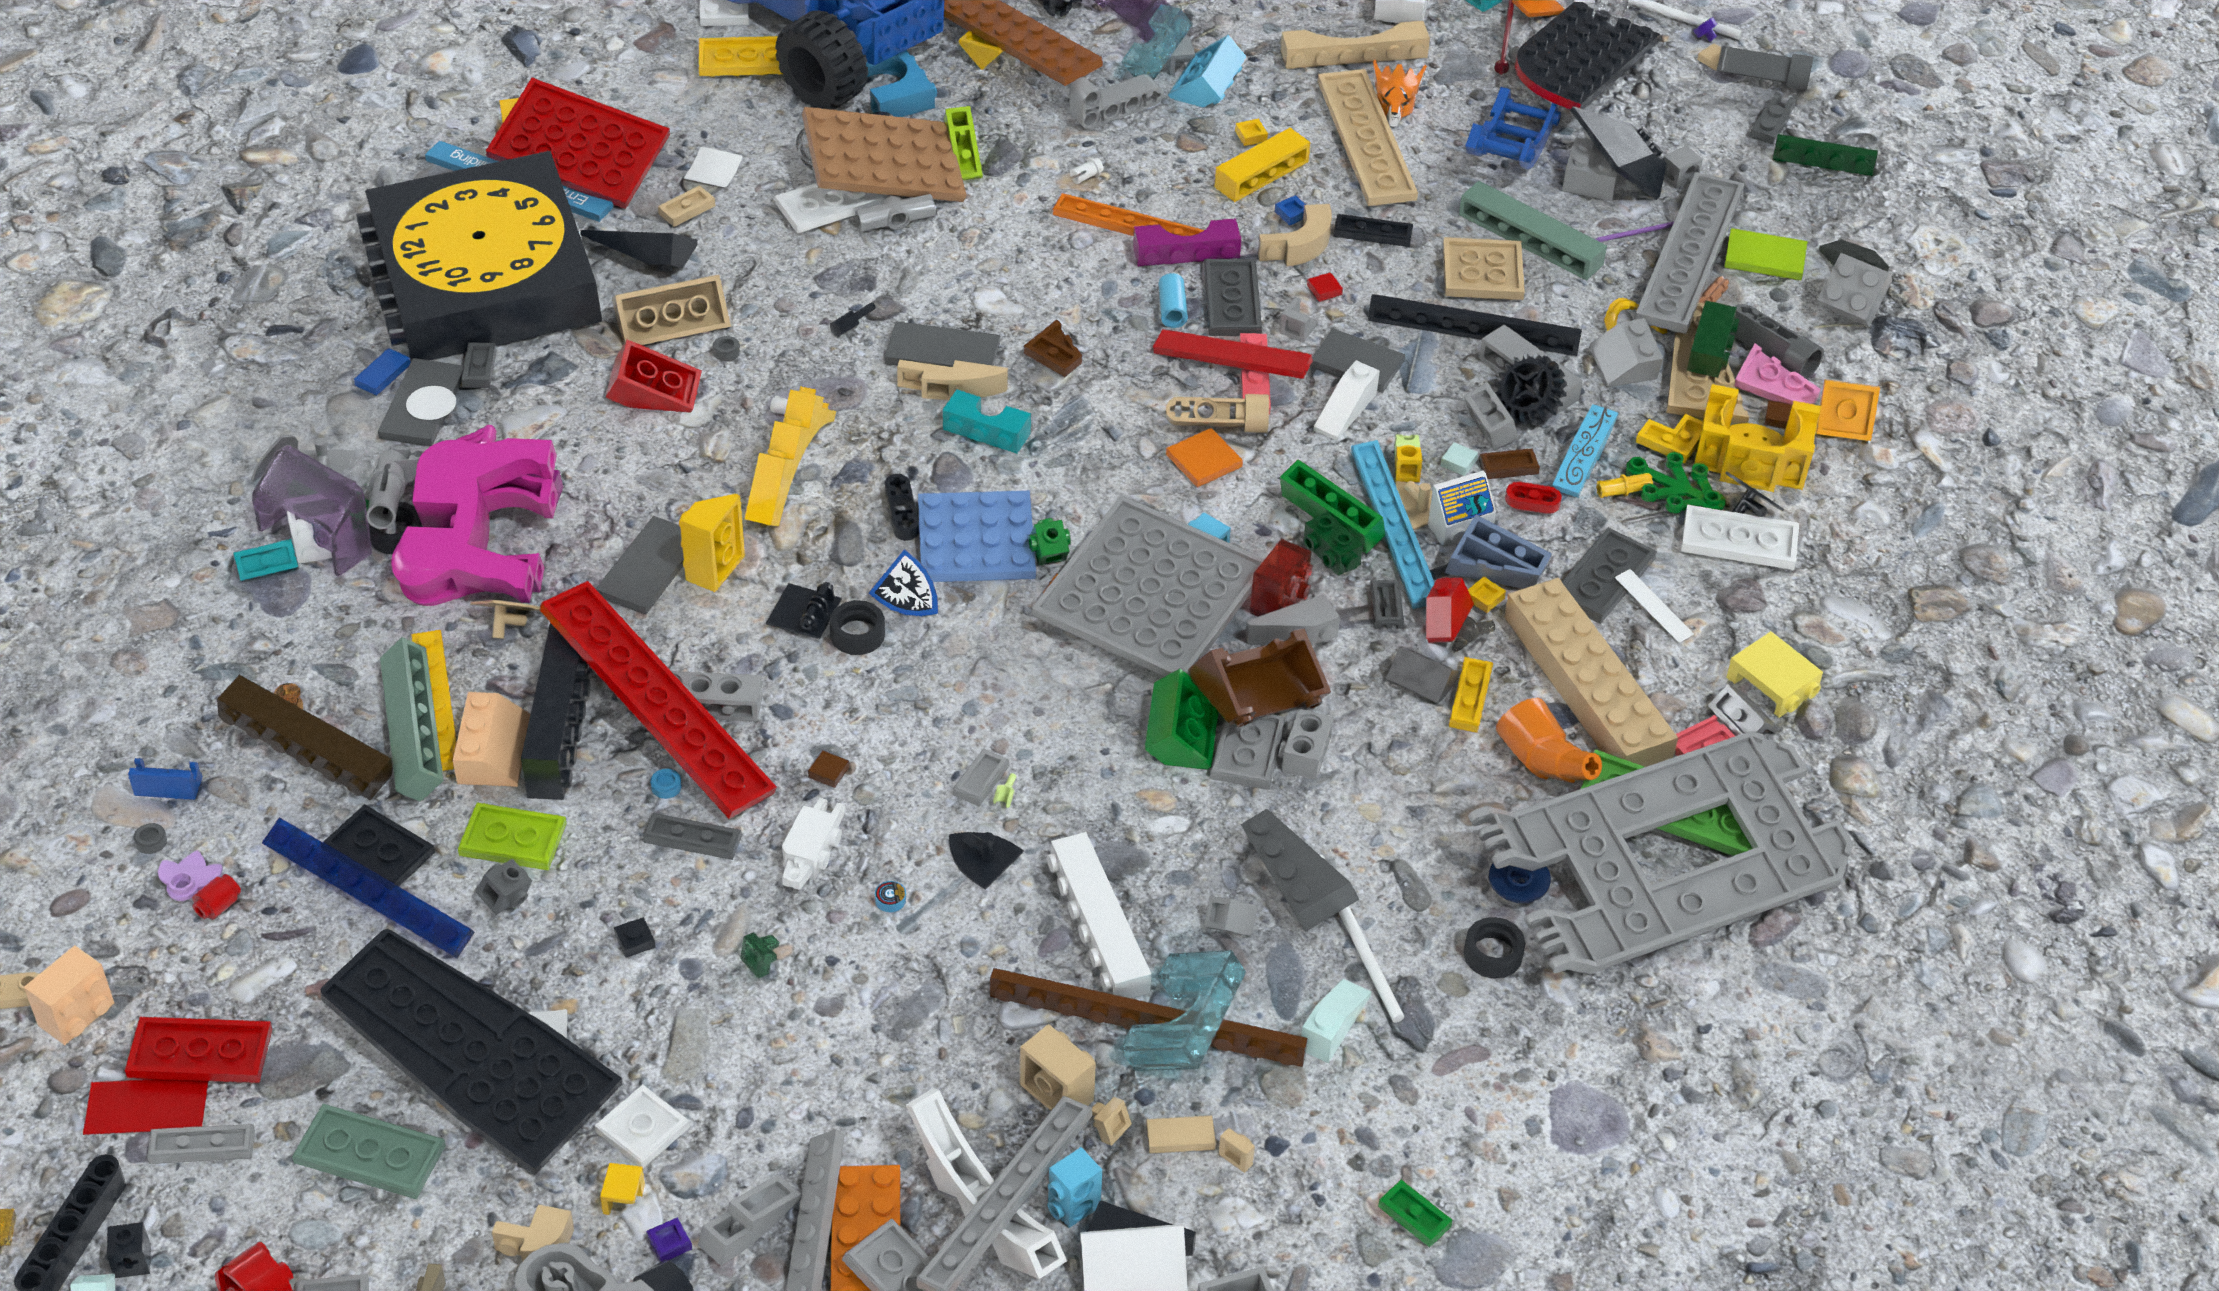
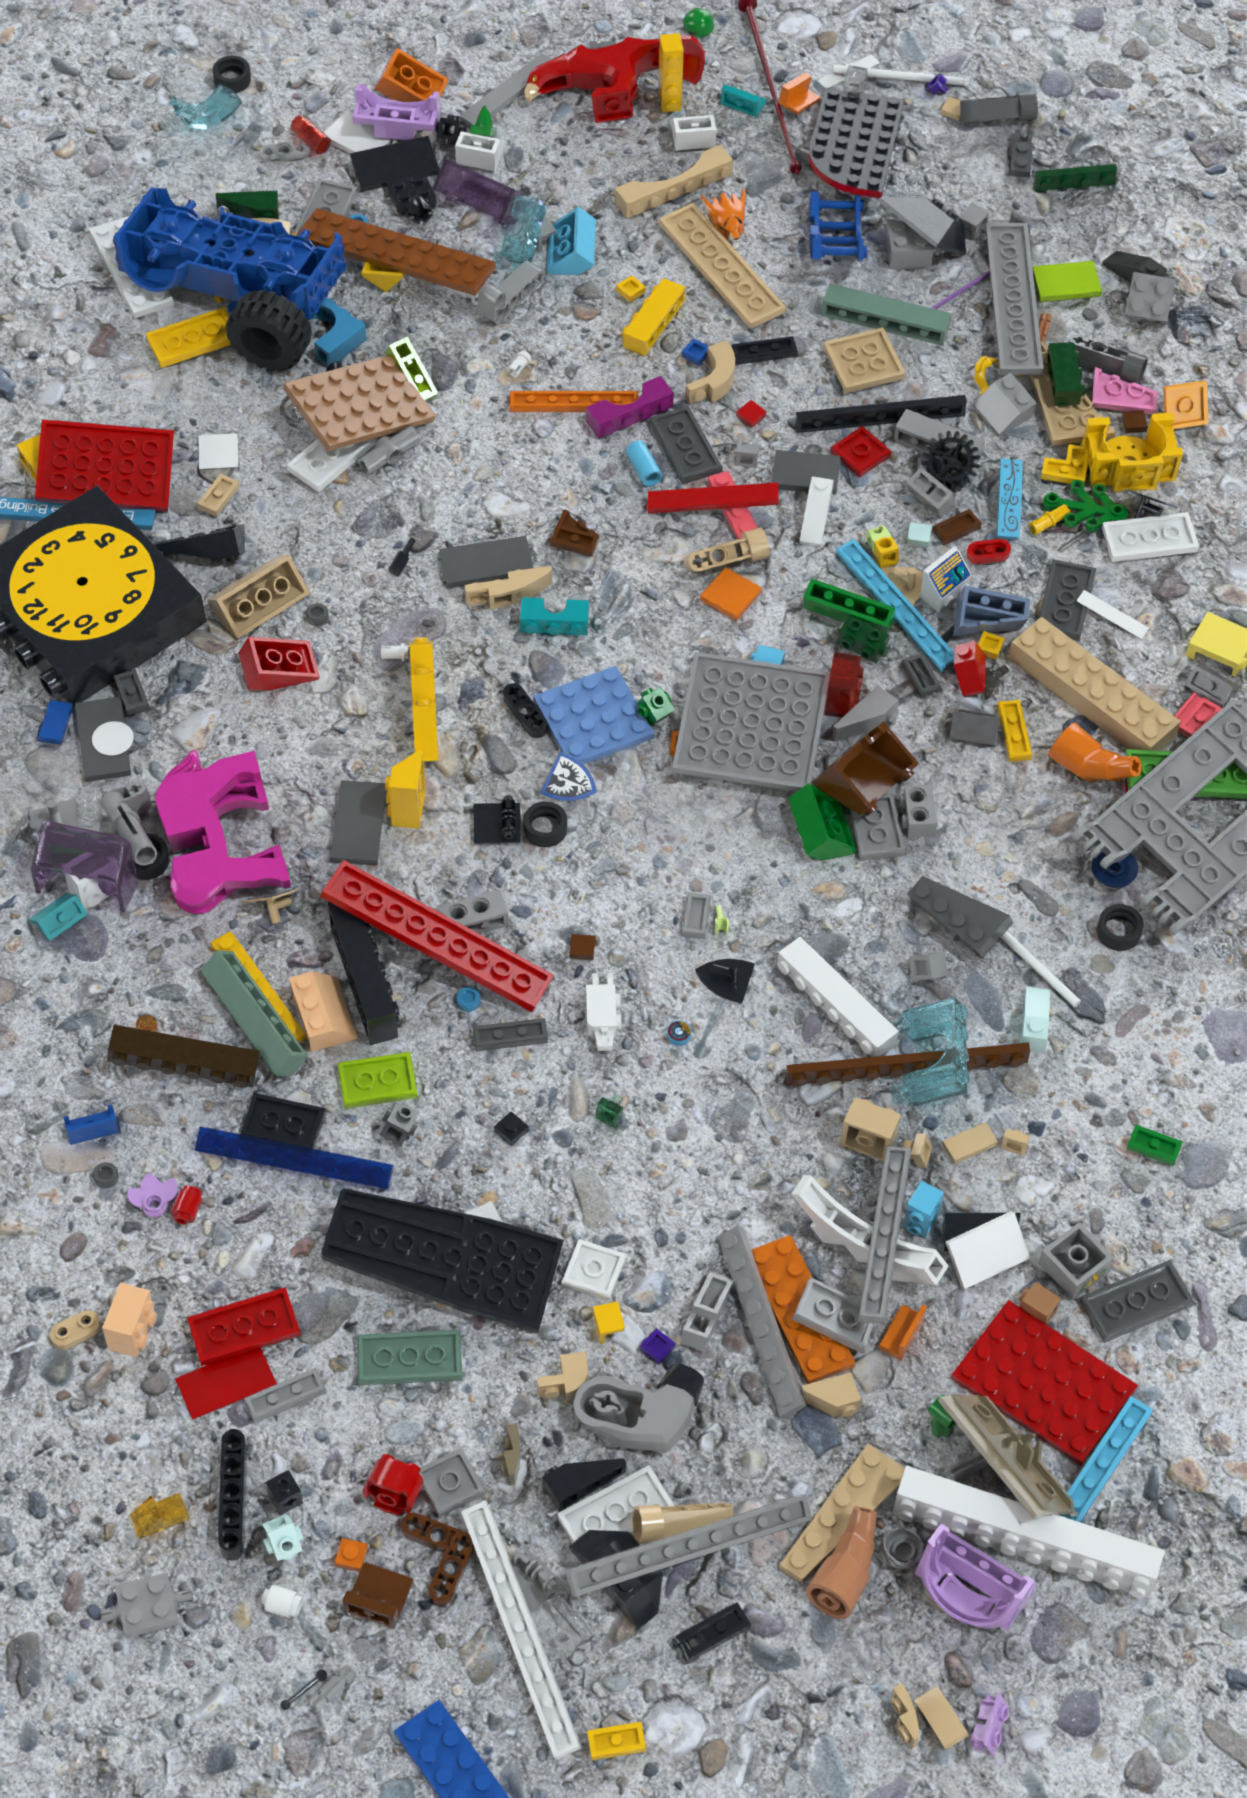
camera: 20 degrees left, 10 degrees up
none -> red tile [830,426,892,478]

